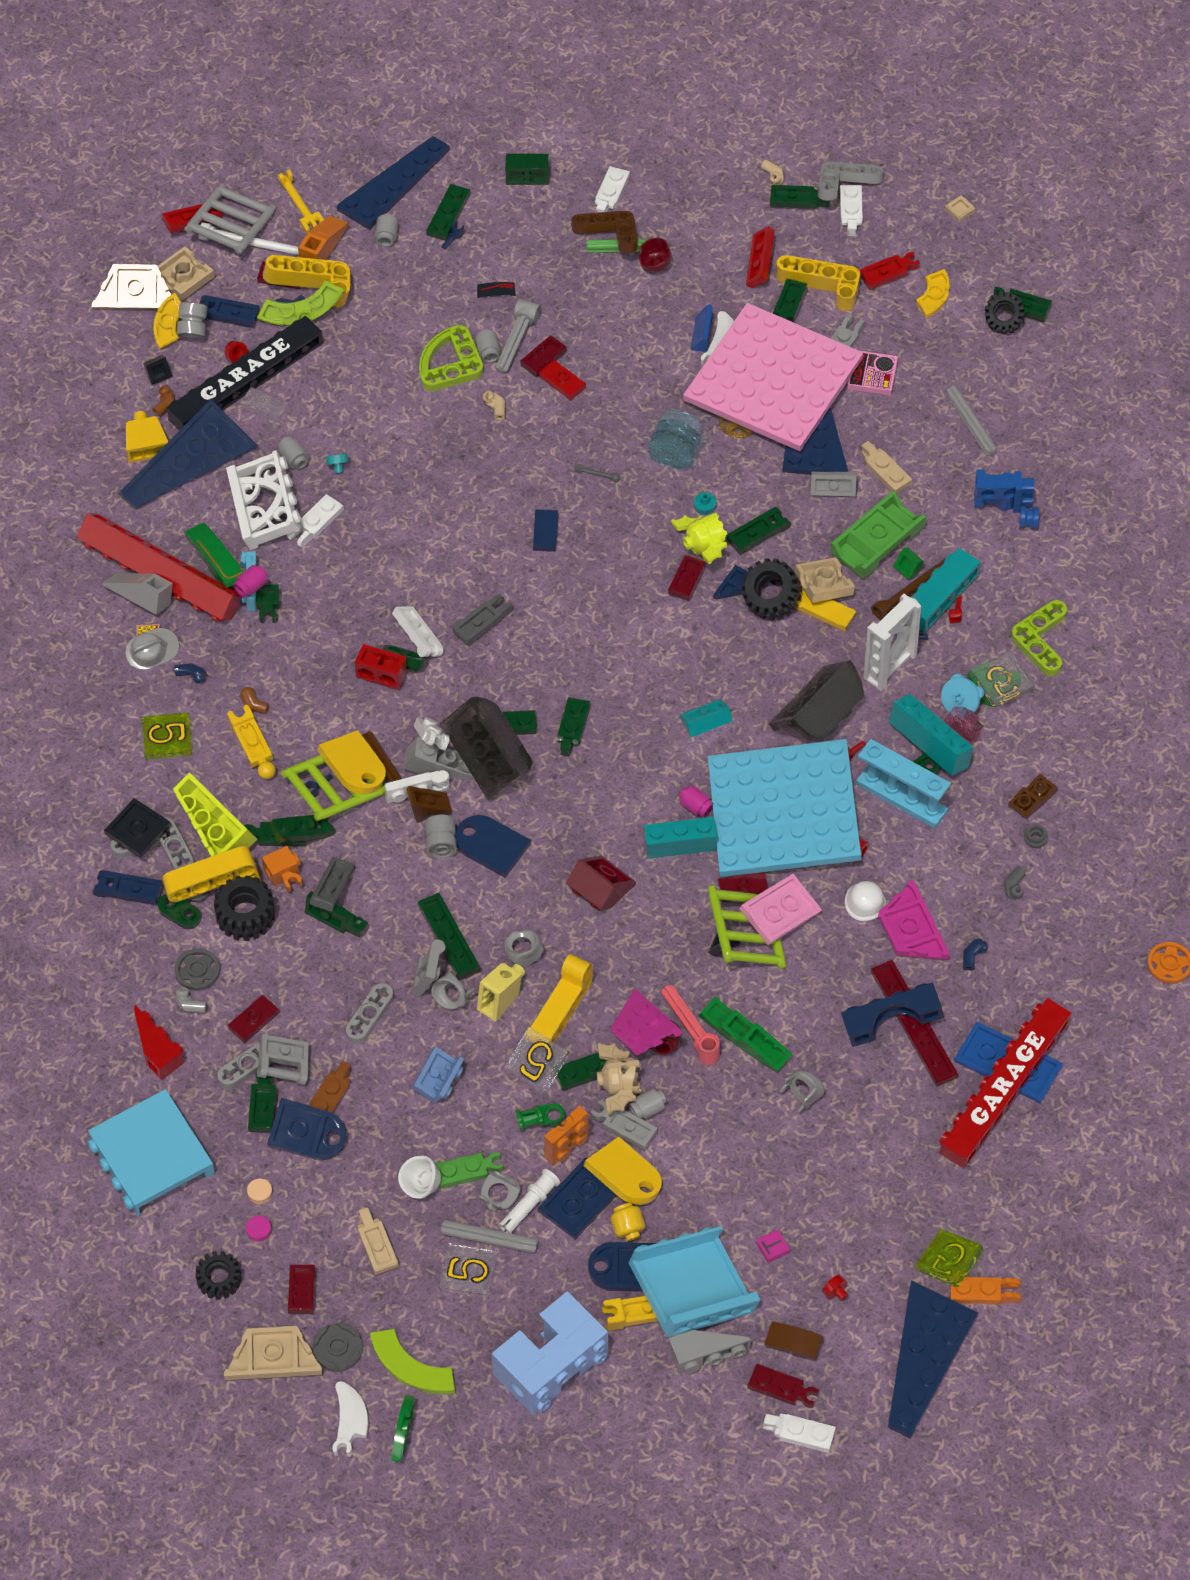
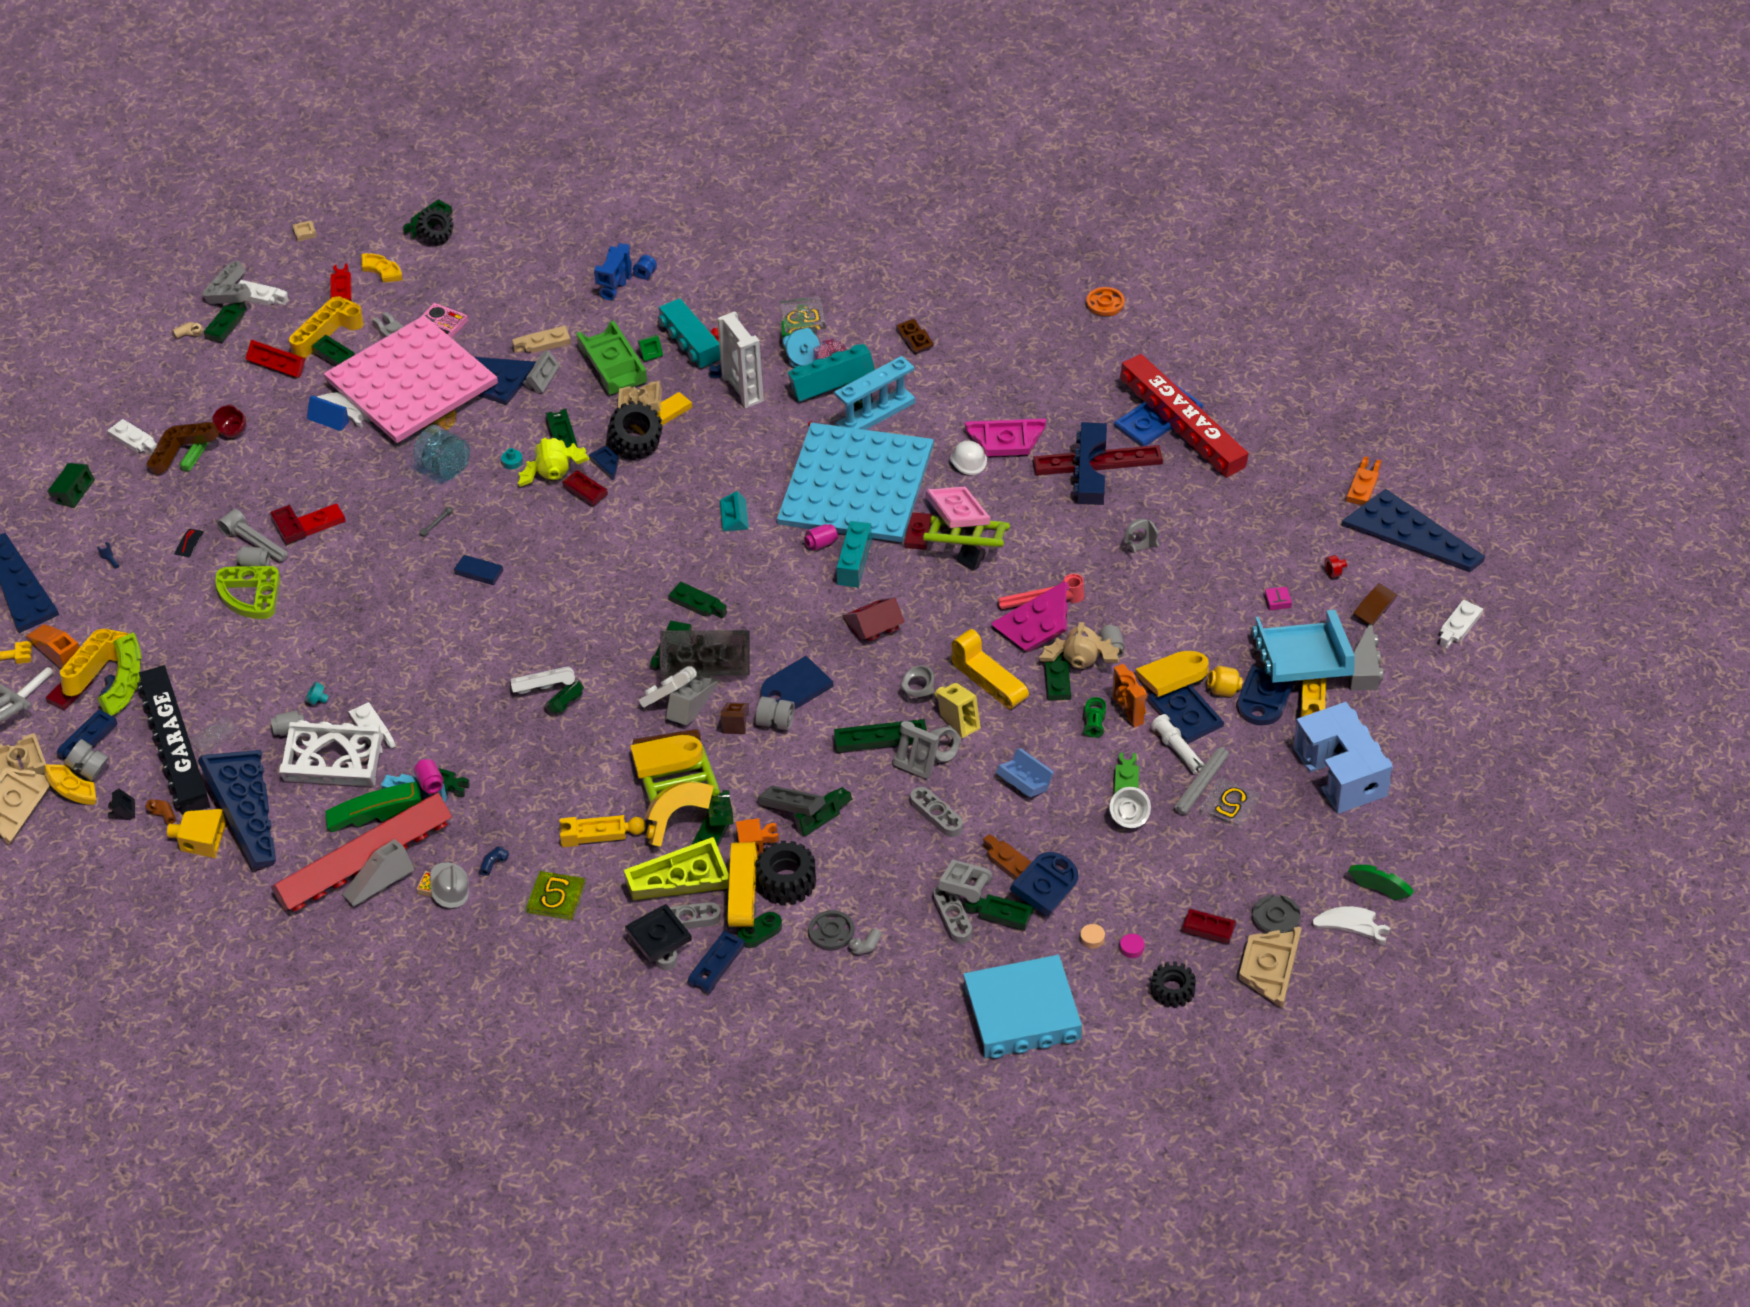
camera: 70 degrees left, 10 degrees down
red slope [133,1005,184,1081] -> none
red tile [224,340,248,363] -> none
dark red plate [228,995,280,1043] -> none
dark orange arm [240,687,269,714] -> none
red brick [355,644,407,690] -> none
tan hinge [357,1207,399,1275] -> none
lime tile [370,1329,455,1395] -> none
light grey brick [375,214,398,247] -> none
white hinge [385,770,450,803] -> none
dark green plate [426,184,470,241] -> none
dark grey hinge [453,594,514,646] -> none
light grey piece [479,1171,521,1211] -> none
tan arm [483,391,505,420] -> none
clear tile [504,1027,570,1094] -> none
light grey plate [591,1100,658,1151] -> none
green slope [698,996,793,1072] -> none
dark red plate [747,1364,819,1408] -> none
clear smoke windscreen [769,660,864,740] -> none
reddish brown piece [871,553,953,620] -> none
clear neon green tile [915,1229,984,1287] -> none
light grey axle [946,386,997,456] -> none
dark blue arm [963,938,988,971] -> none
dark grey arm [1004,867,1025,899] -> none
lime beam [1011,600,1067,676] -> none
dark grey plate [1024,824,1048,847] -> none
none -> yellow arch [645,781,714,847]

